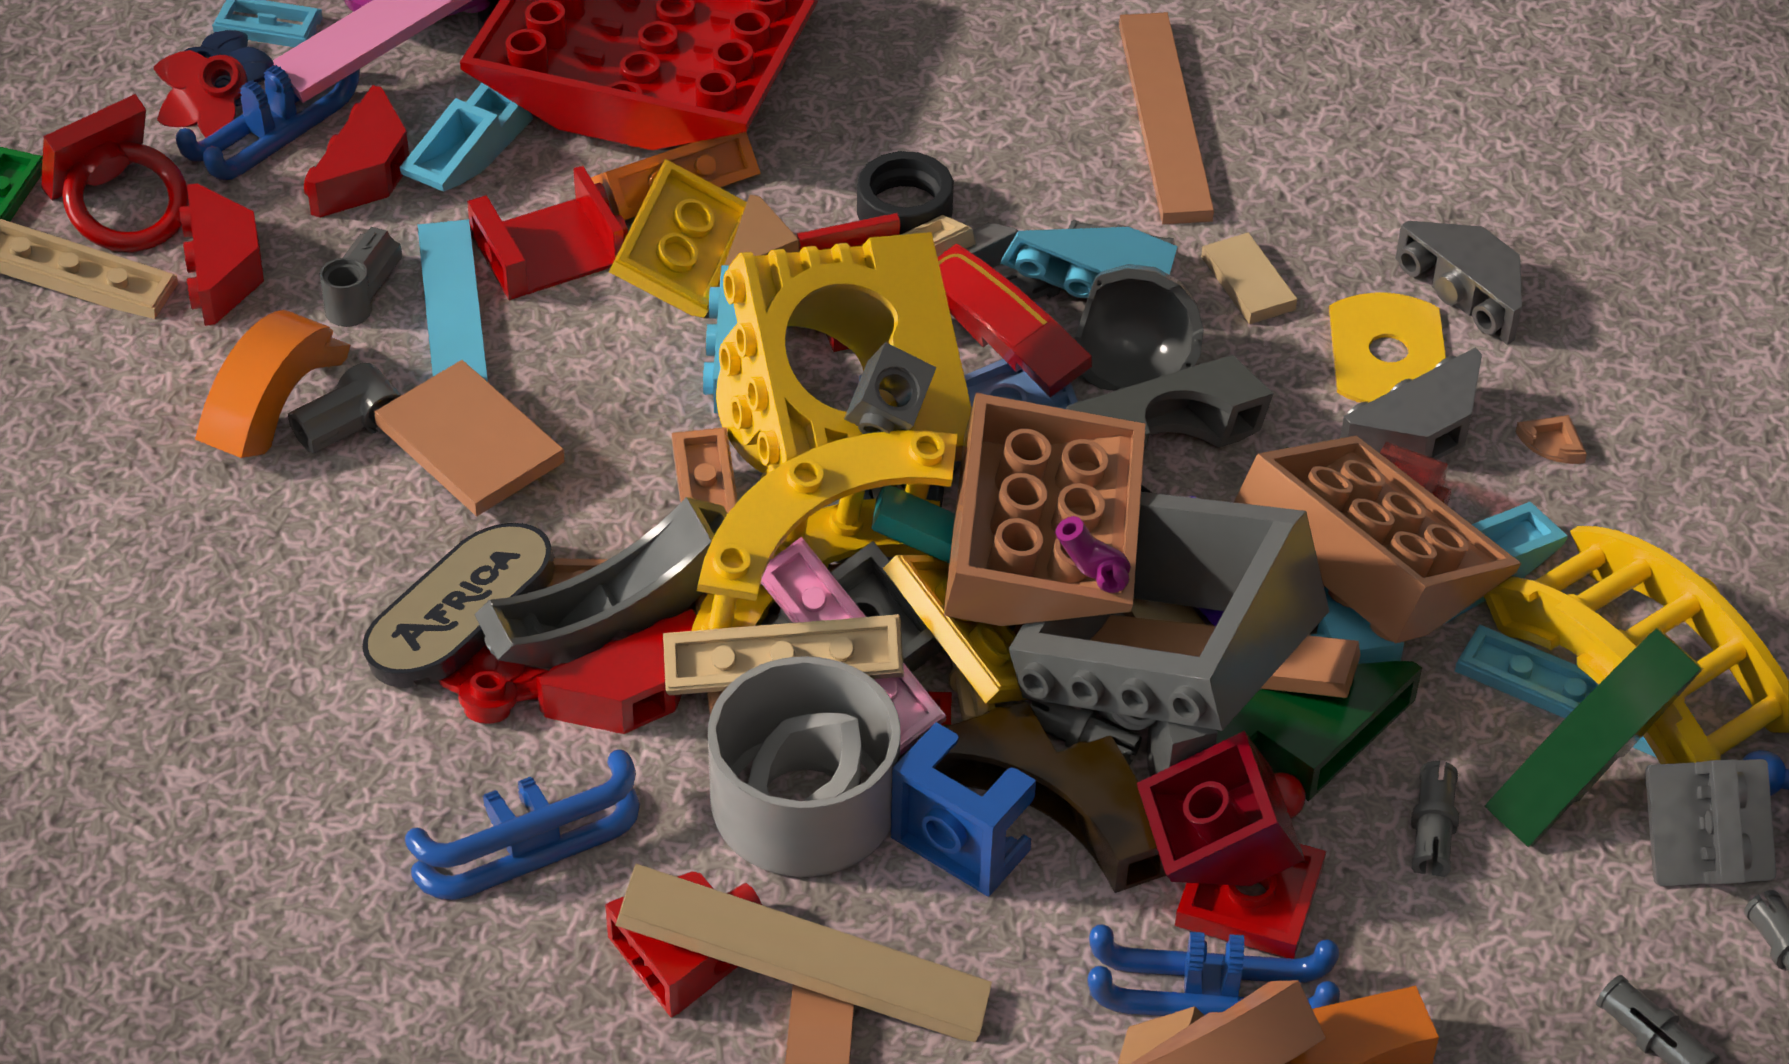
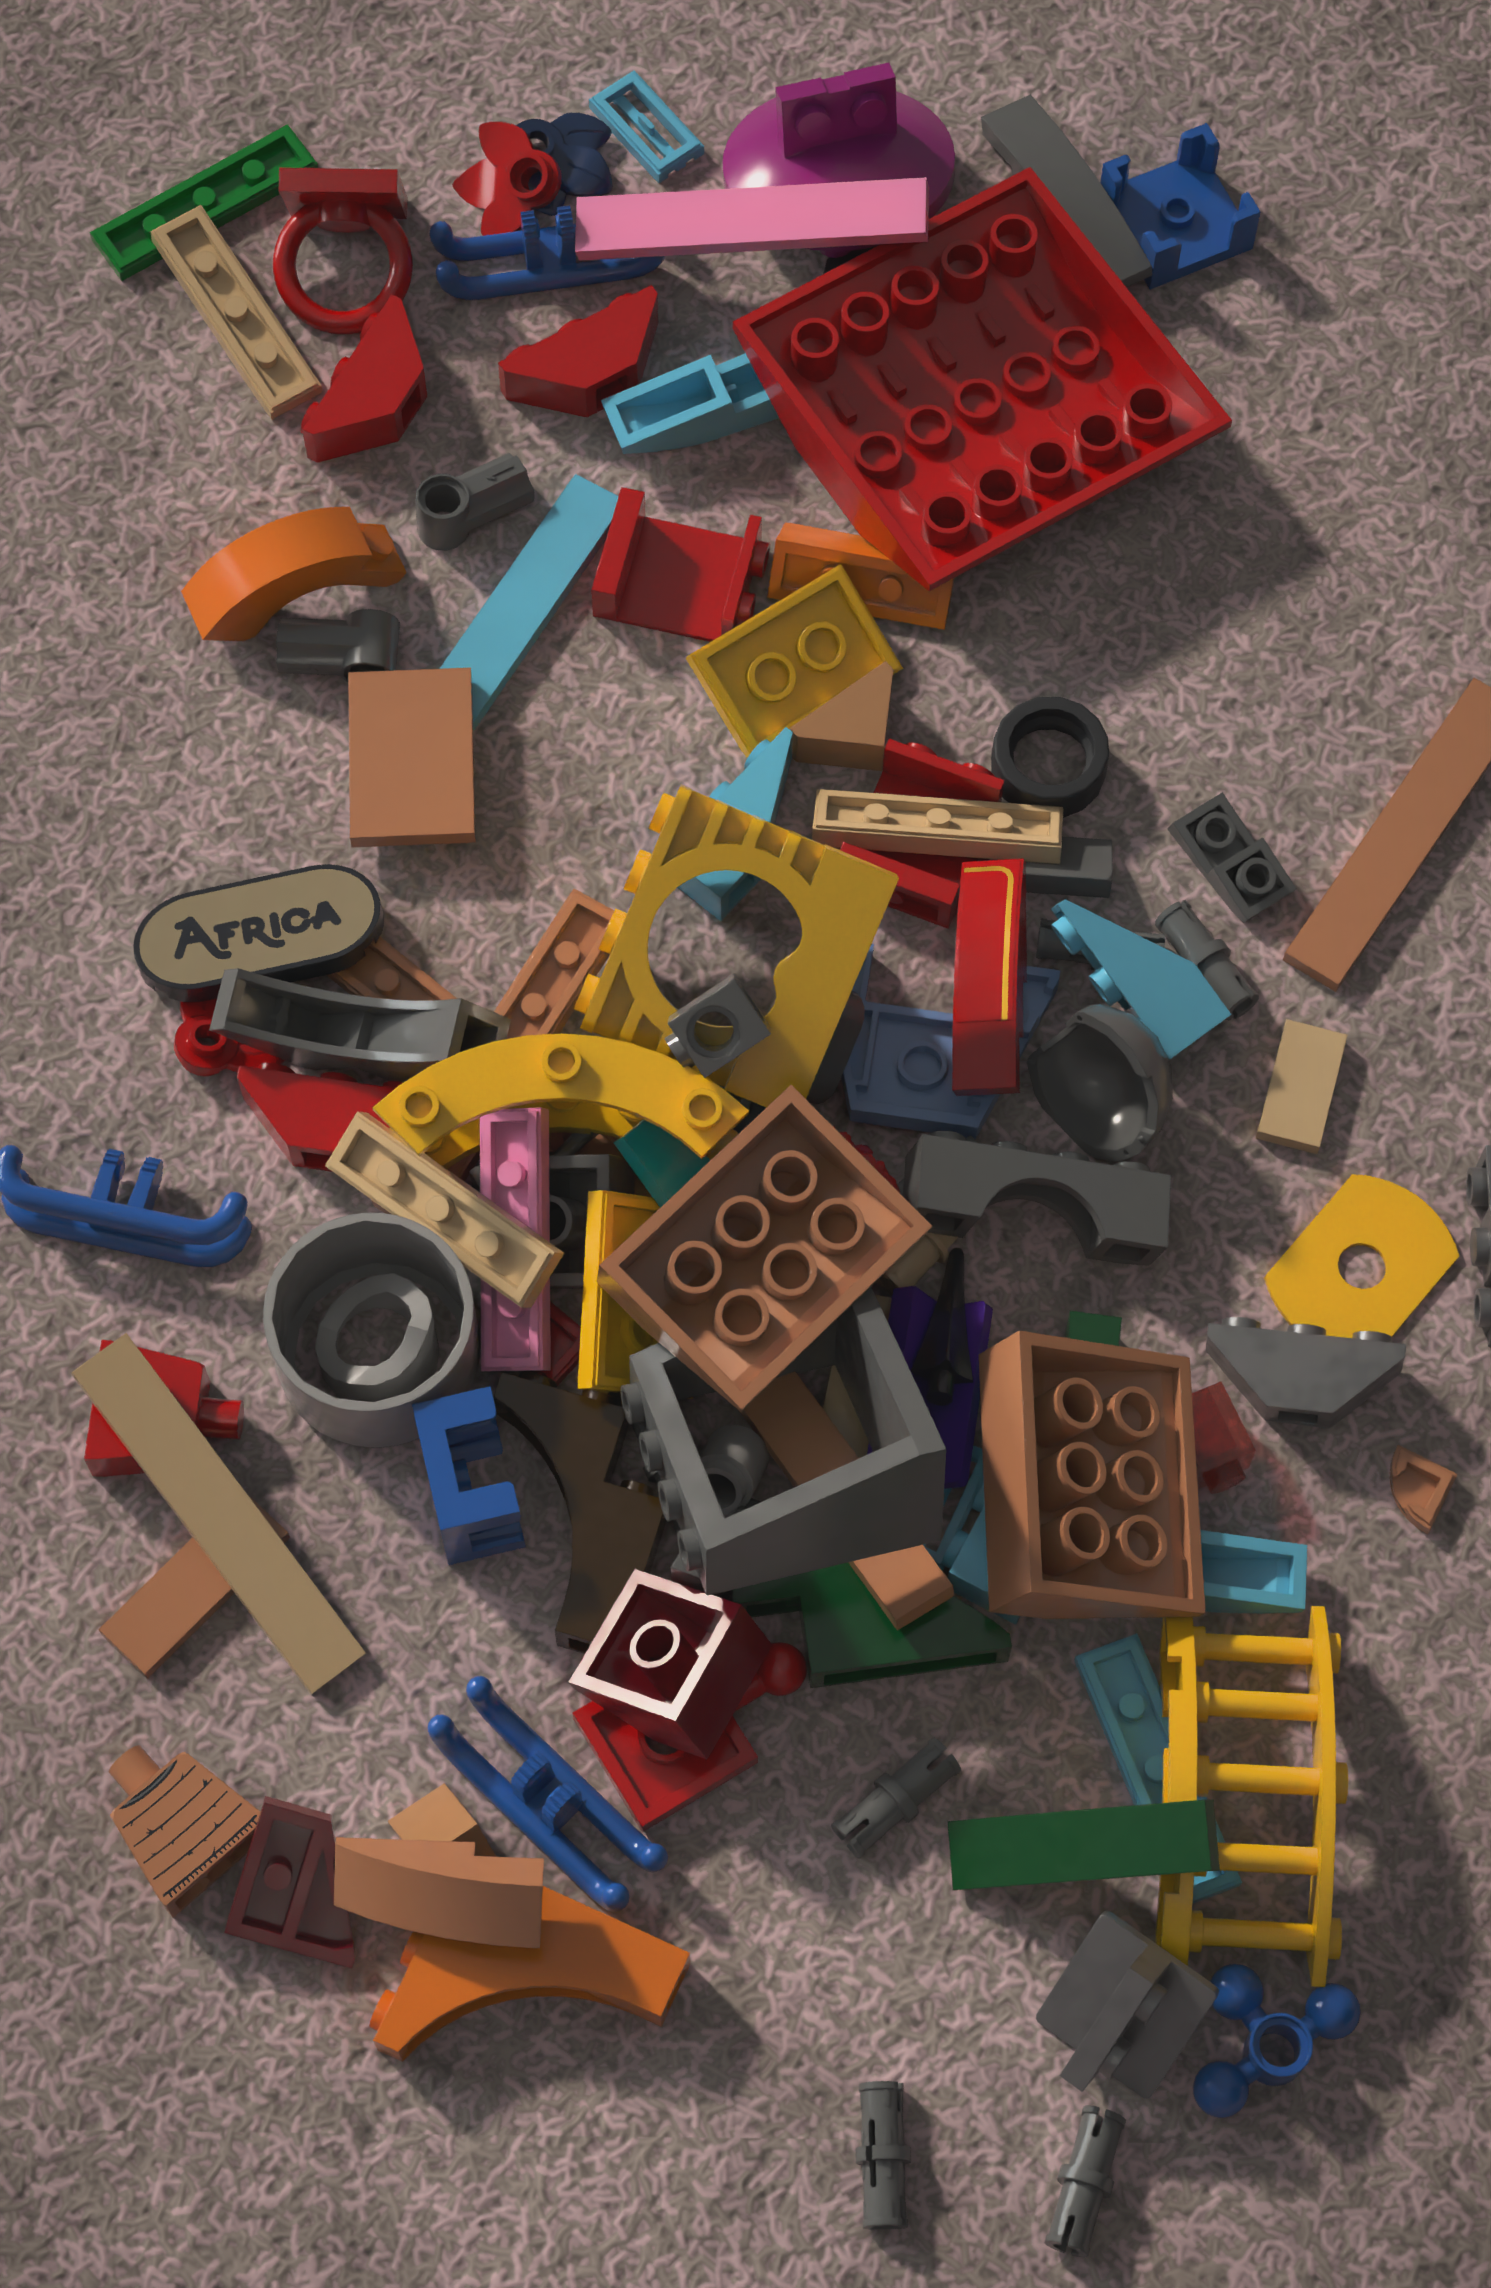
camera: 40 degrees right, 20 degrees up
magenta arm [1056,516,1131,593] -> none
none -> dark grey slope [1167,792,1297,923]

